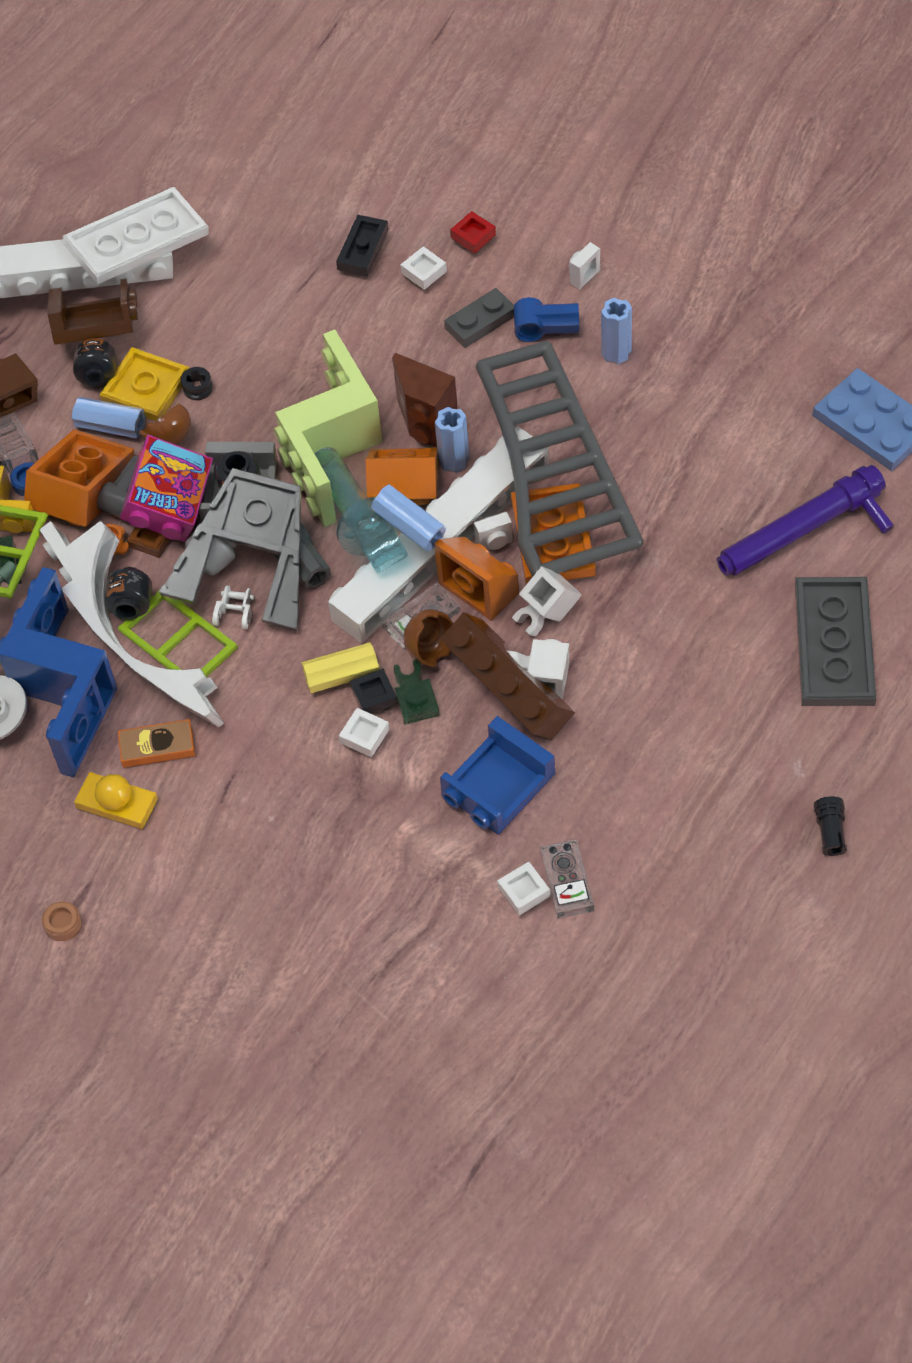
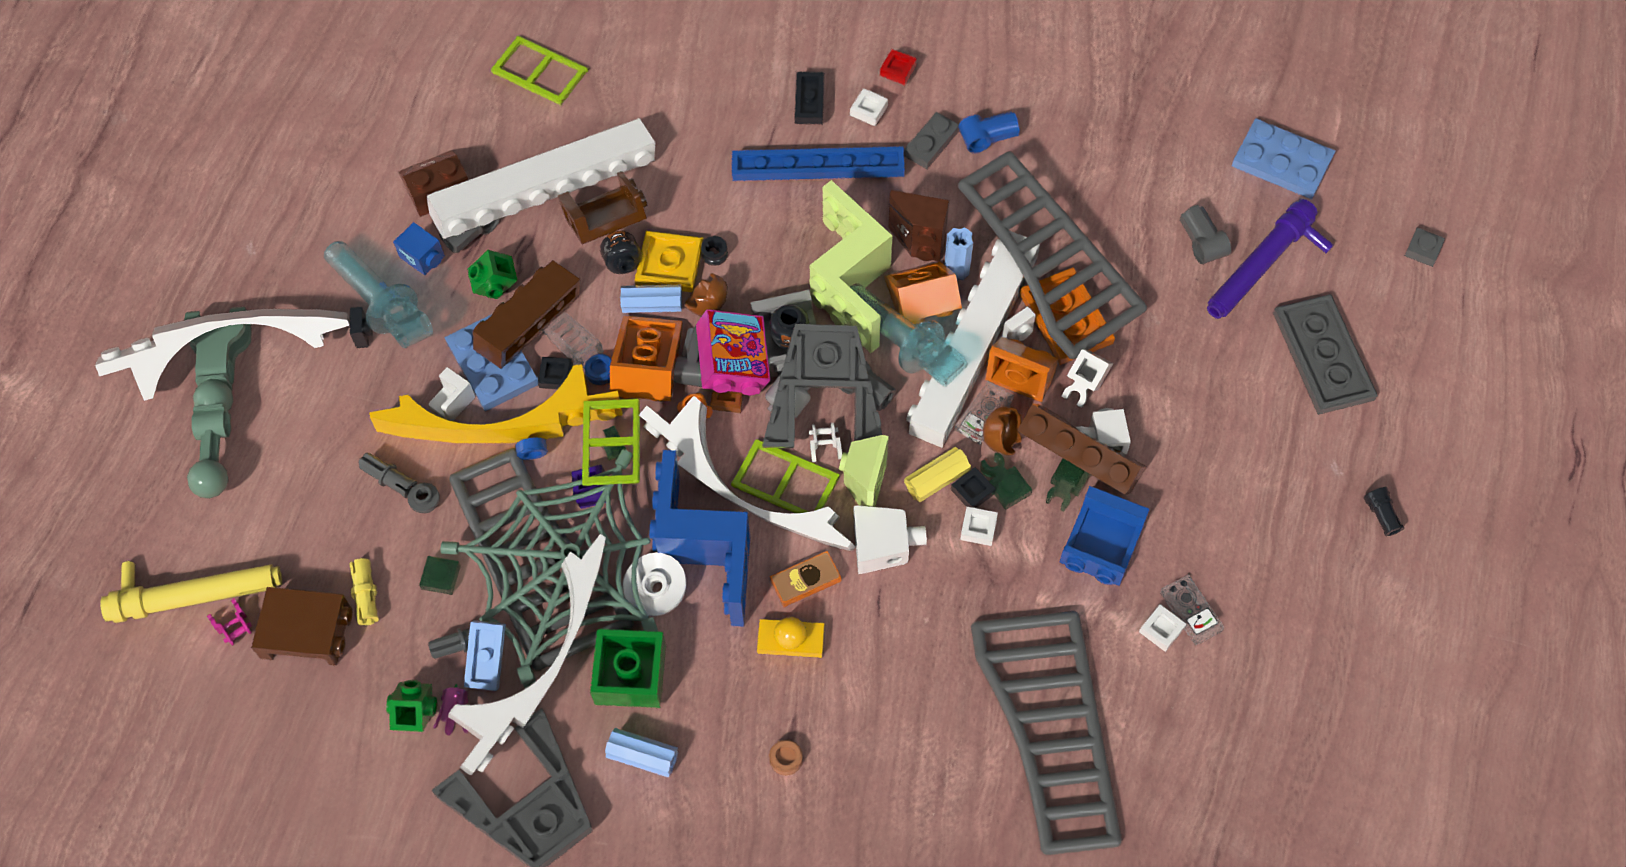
camera: 20 degrees left, 5 degrees up
white tile [63,187,209,285] -> none
black head [104,567,152,620] -> none
light blue axle [371,484,447,552] -> none
white plate [569,242,600,289] -> none
light blue axle [601,297,632,364] -> none
none -> lime window [491,36,588,105]
none -> blue plate [732,147,905,181]
none -> yellowish green slope [839,435,889,507]
none -> white torso [853,506,927,574]
none -> dark grey bar [971,611,1122,855]
none -> clear green plate [1045,458,1091,512]
none -> dark grey piece [1180,205,1231,264]

